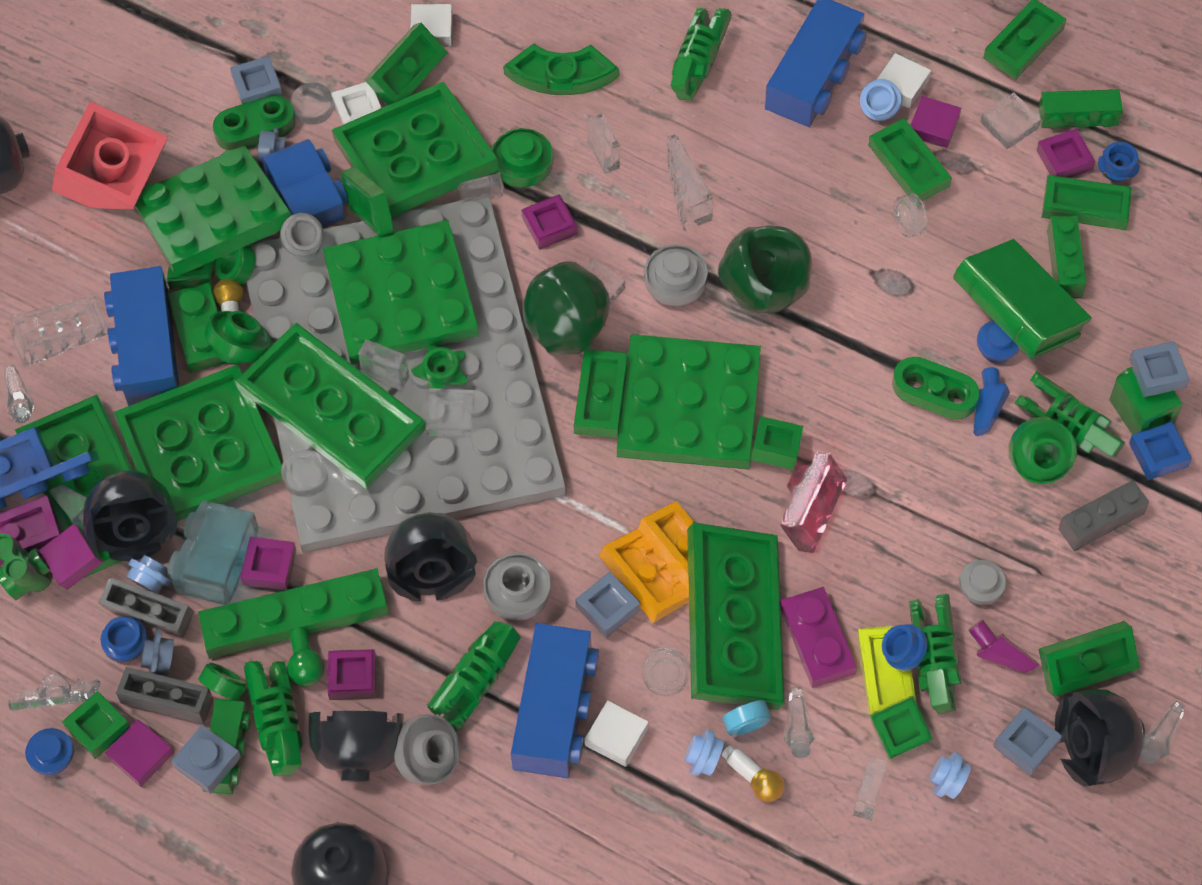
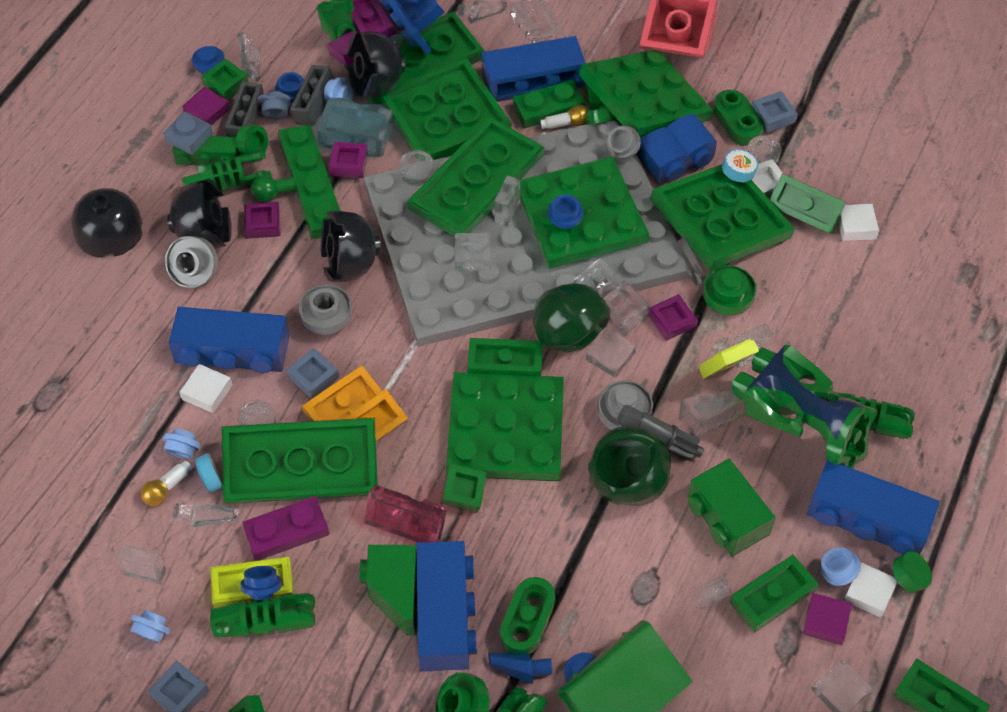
camera: 85 degrees right, 5 degrees down
green plate [204,311,271,364] -> none
sand blue plate [257,128,287,164] -> none
green tile [341,167,394,236] -> none
green plate [411,344,467,396] -> none
green hinge [427,621,521,732] -> none
green tile [503,43,619,95] -> none
green tile [868,696,933,759] -> none
light grey plate [959,560,1006,605] -> none
magenta bar [968,620,1039,673] -> none
none -> green slope [359,545,417,636]
none -> blue brick [417,541,477,671]
none -> blue plate [548,195,583,229]
none -> clear slope [574,258,650,337]
none -> dark grey piece [616,405,704,460]
none -> green brick [687,458,776,557]
none -> neon yellow tile [698,339,759,379]
none -> tile [722,149,758,182]
none -> green hips [732,344,878,468]
none -> green tile [893,551,932,593]

